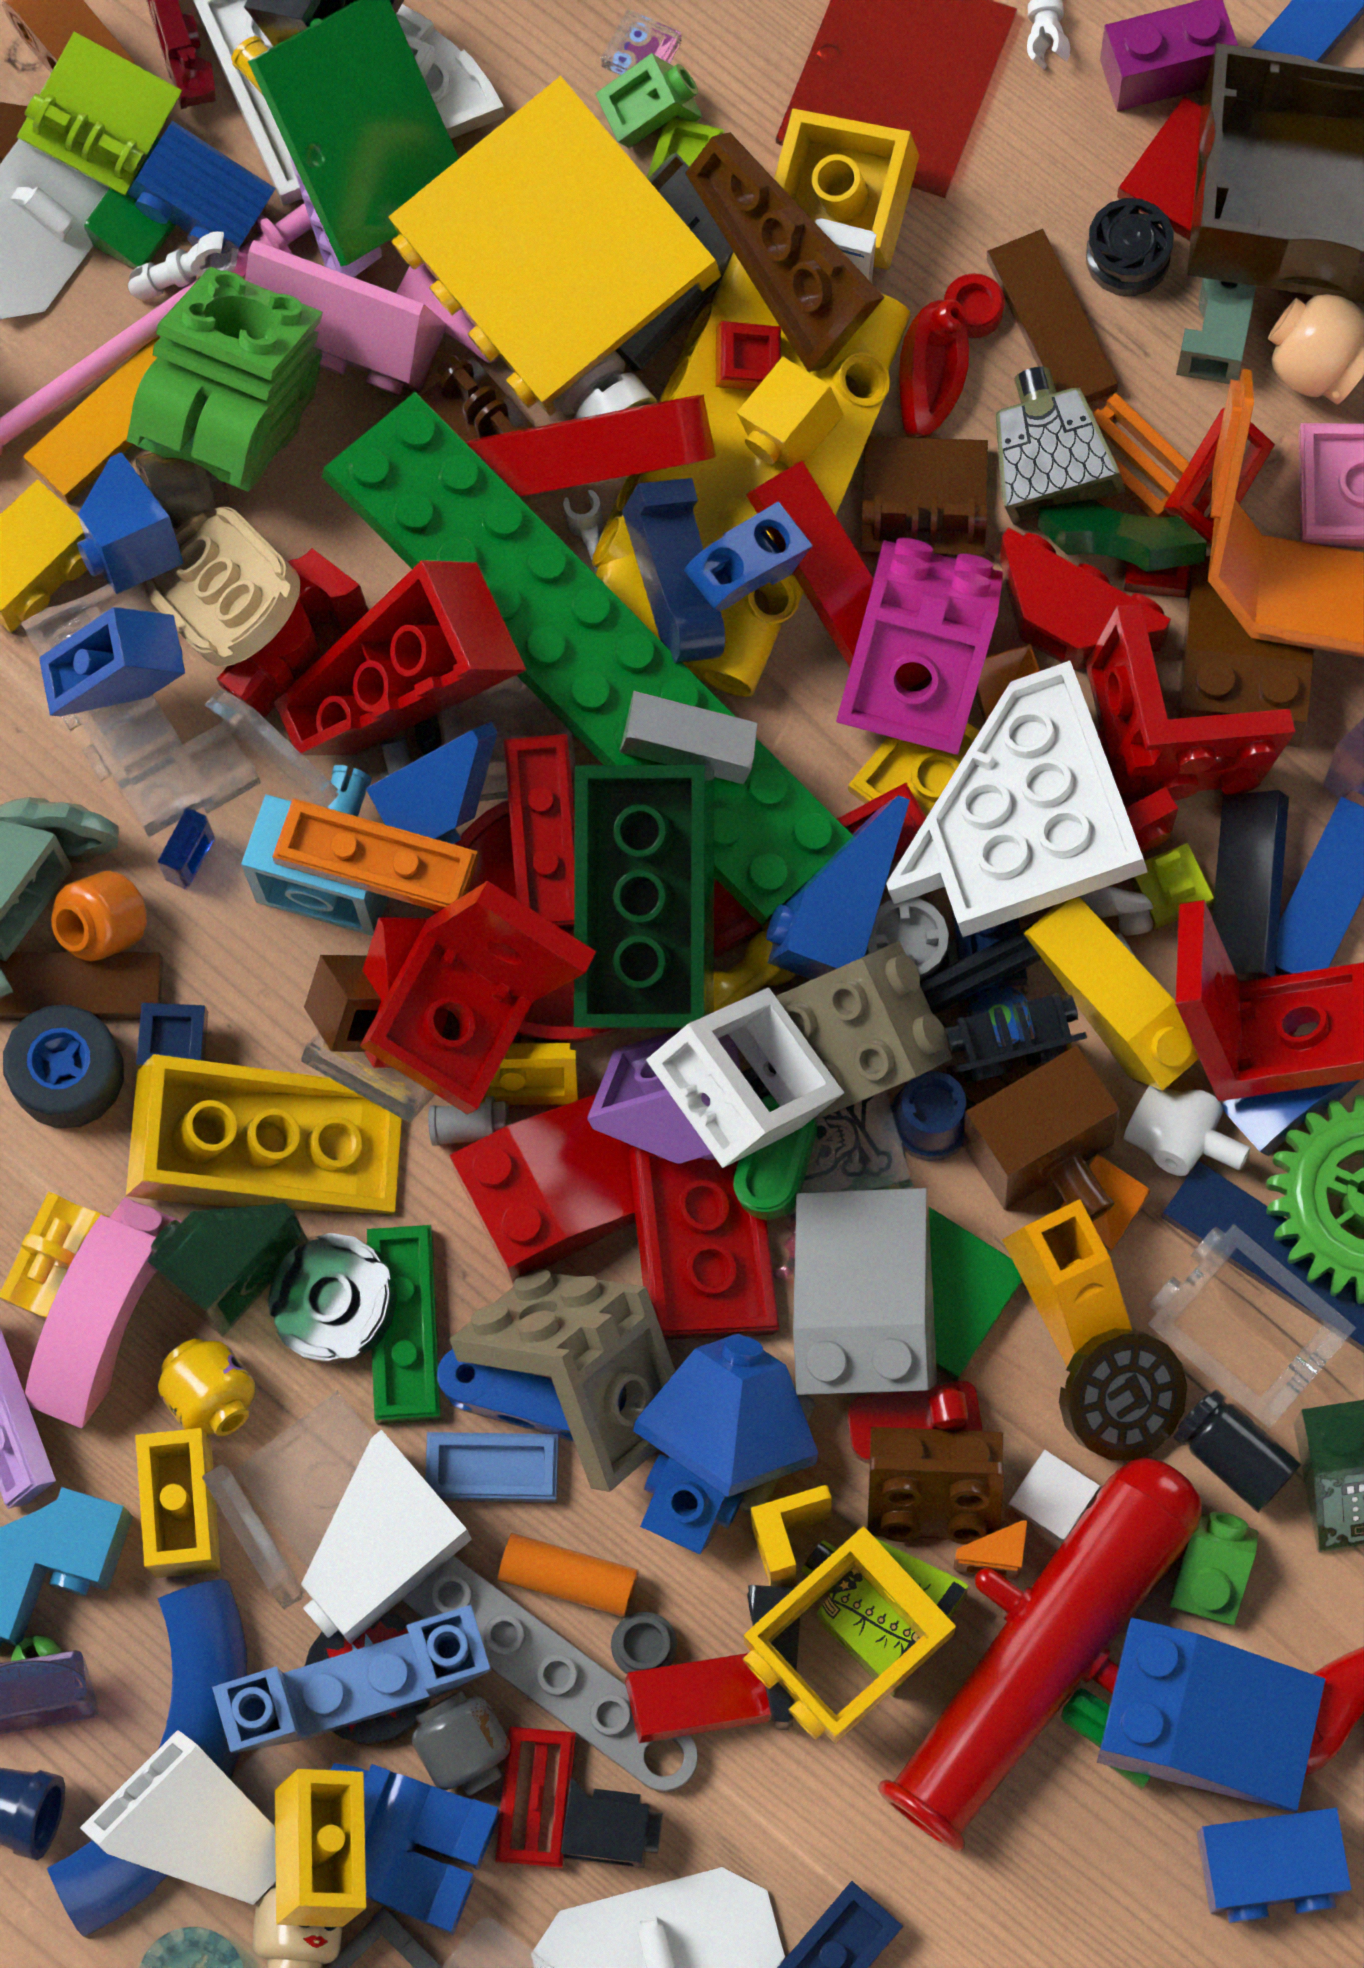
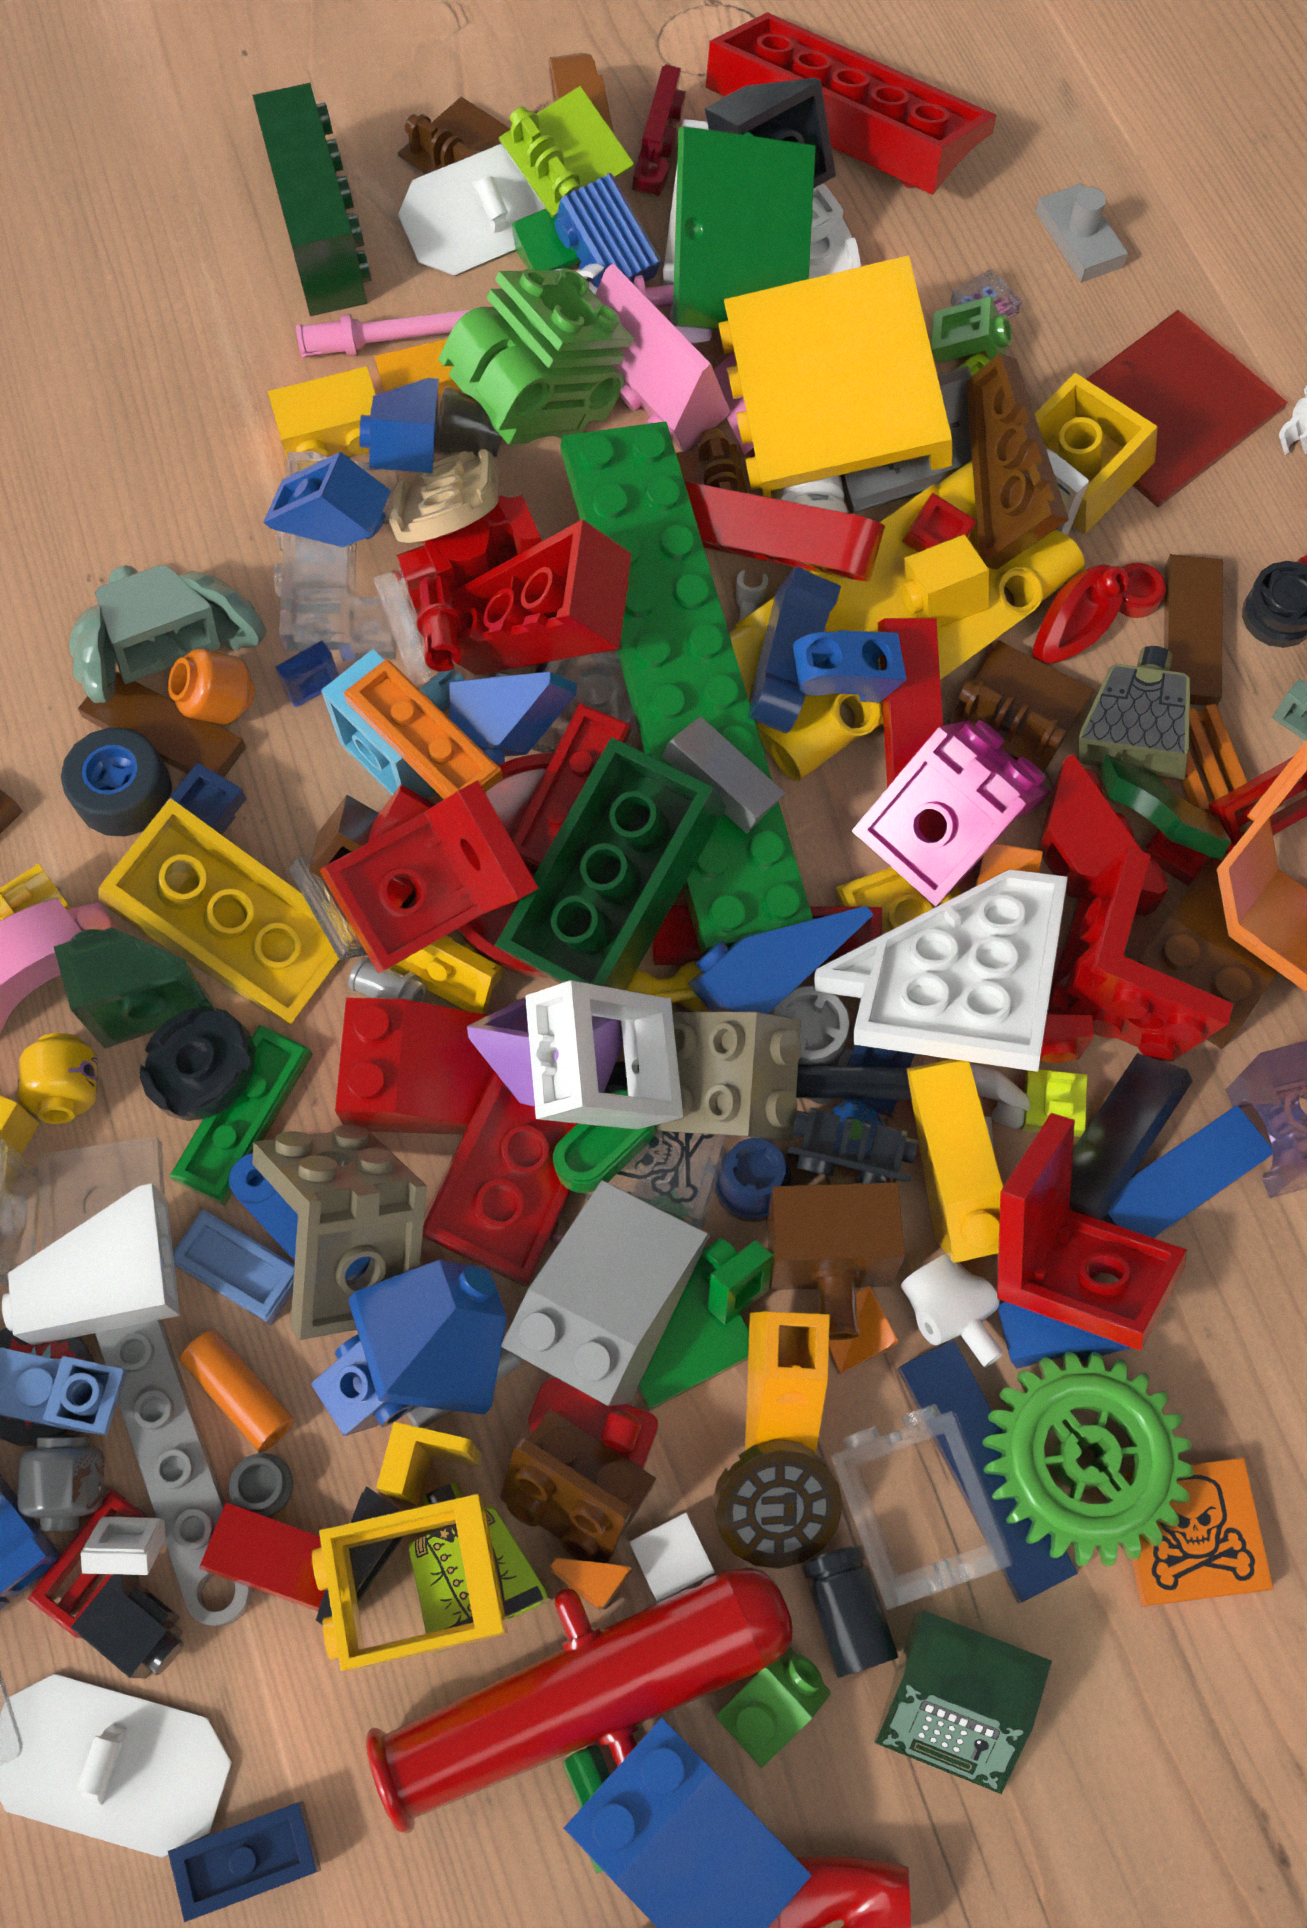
camera: 25 degrees right, 5 degrees down
none -> white tile [81,1517,166,1575]
none -> red axle [416,576,461,672]
none -> green tile [700,1238,773,1325]

